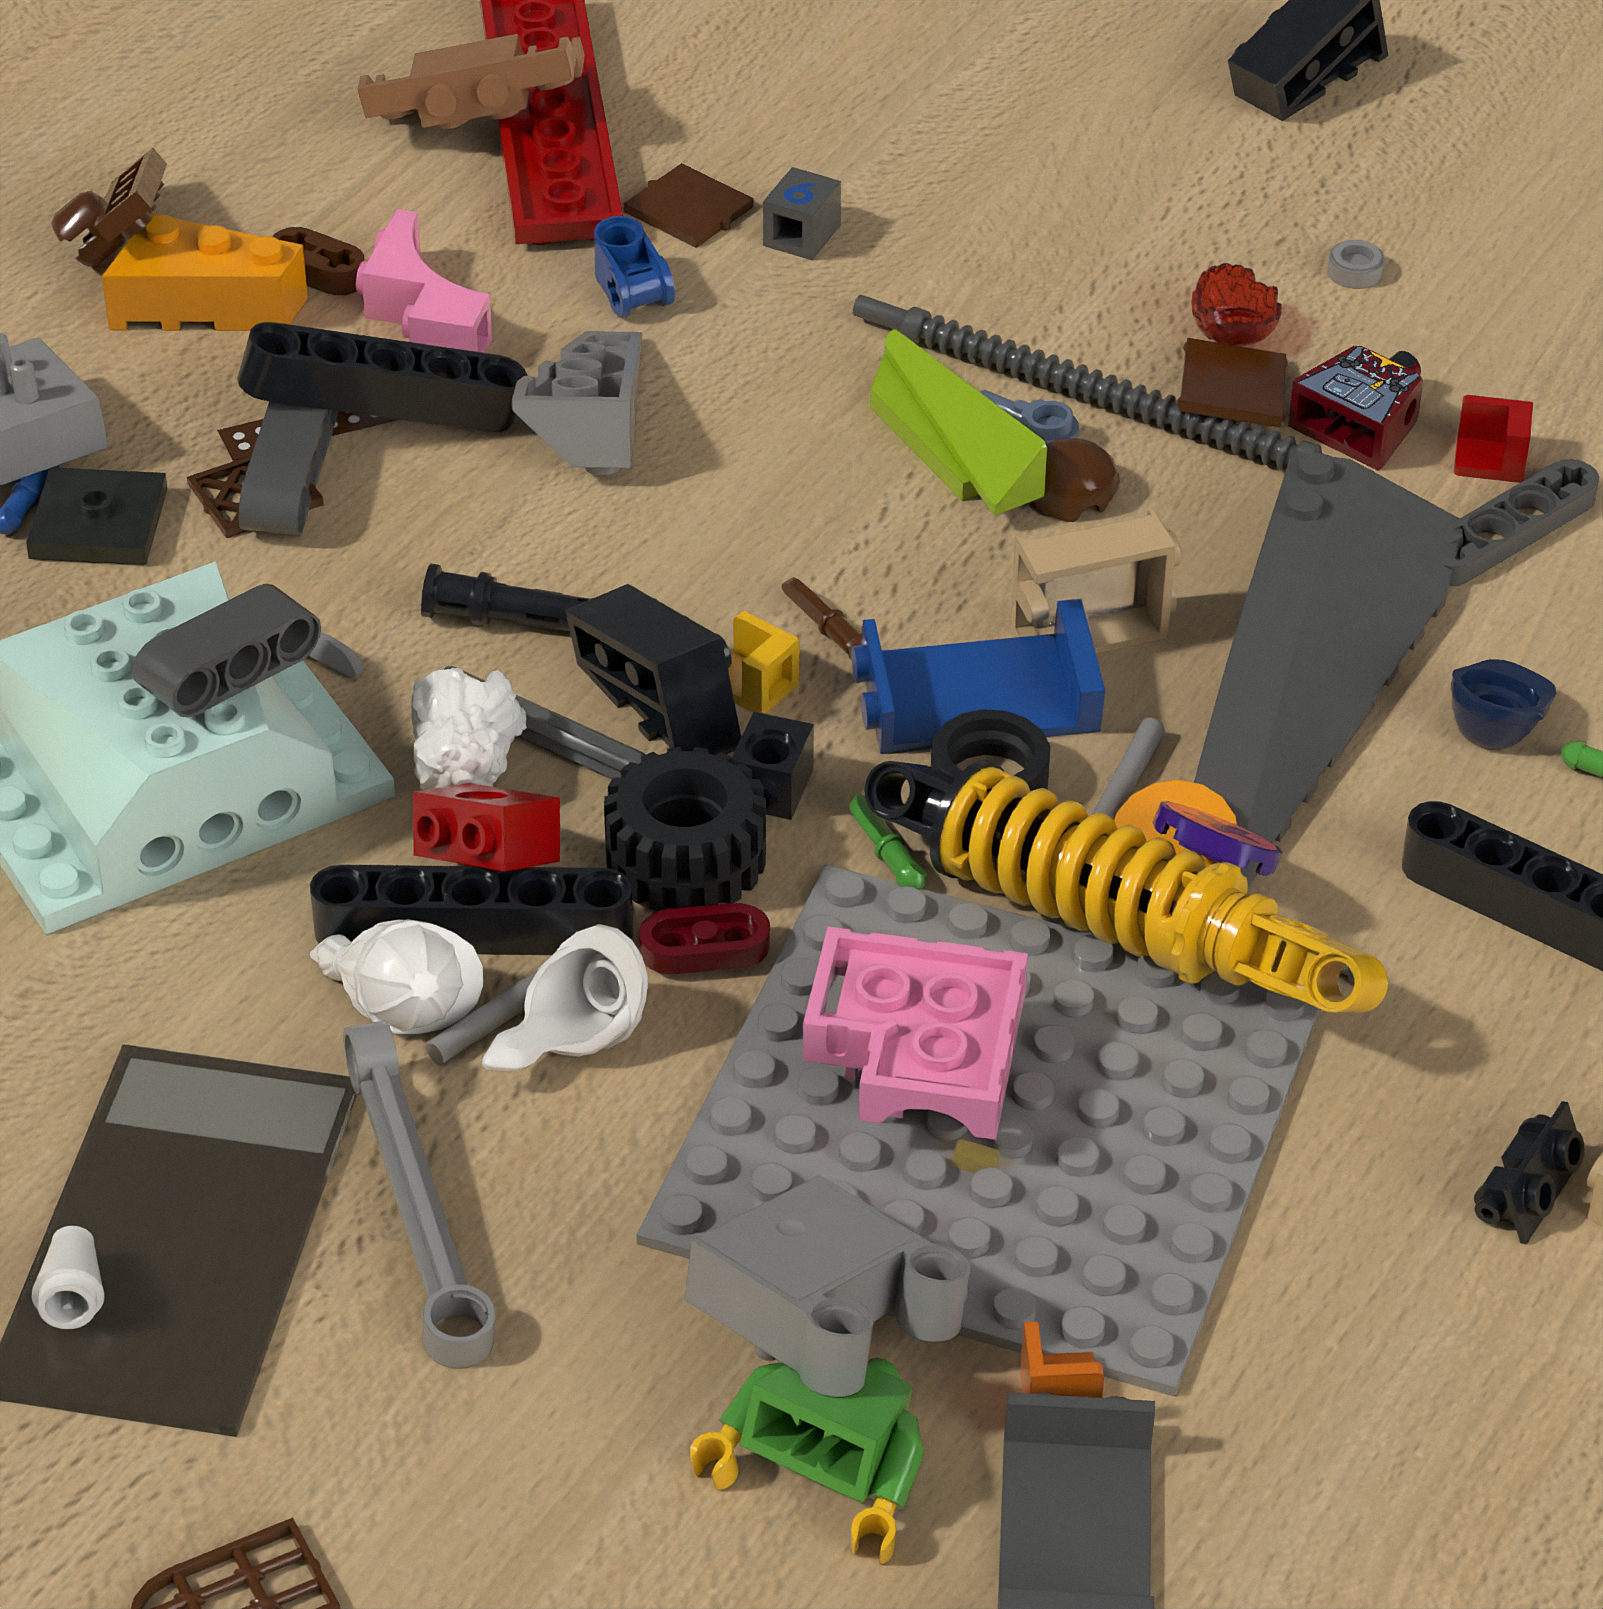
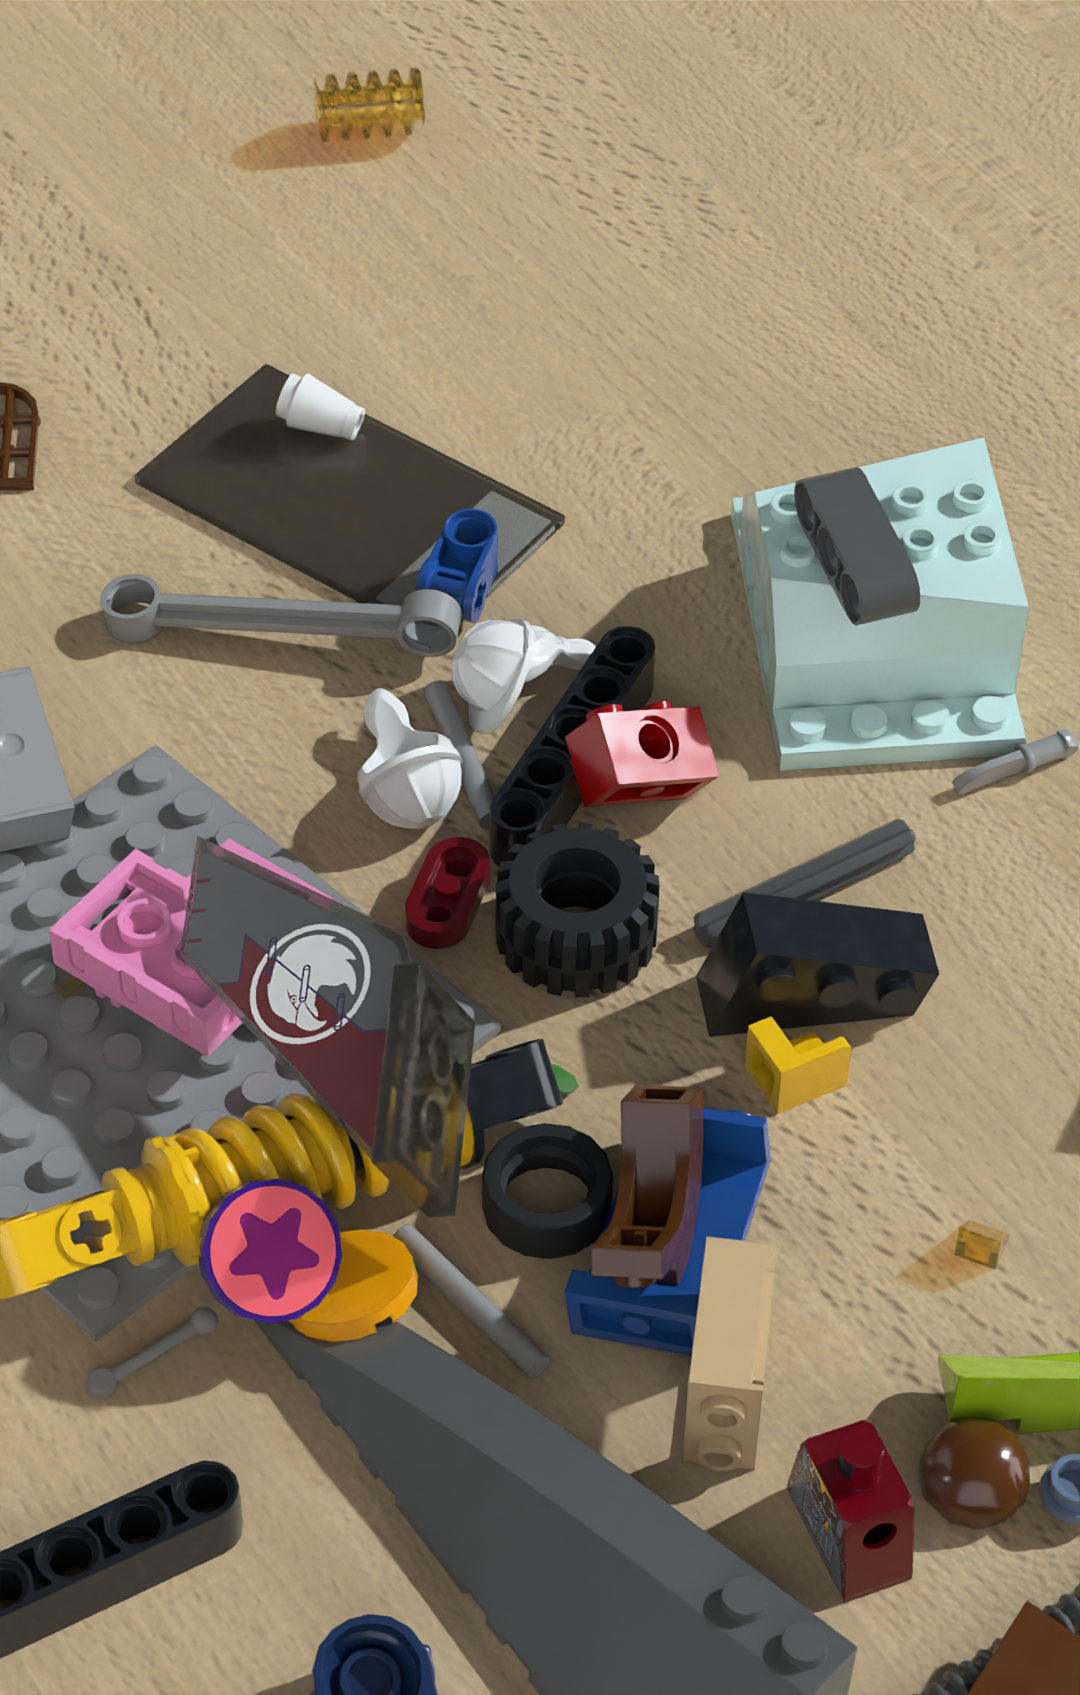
camera: 115 degrees right, 5 degrees up
white hair [411,668,527,790] -> none
black pin [421,563,593,632] -> none
black brick [733,711,814,820] -> none
reddish brown piece [781,577,862,660] -> none
none -> piece [180,836,476,1218]
none -> blue piece [415,508,498,623]
none -> reddish brown arch [591,1085,703,1287]
none -> dark red torso [787,1420,914,1603]
none -> clear yellow piece [954,1220,1010,1270]

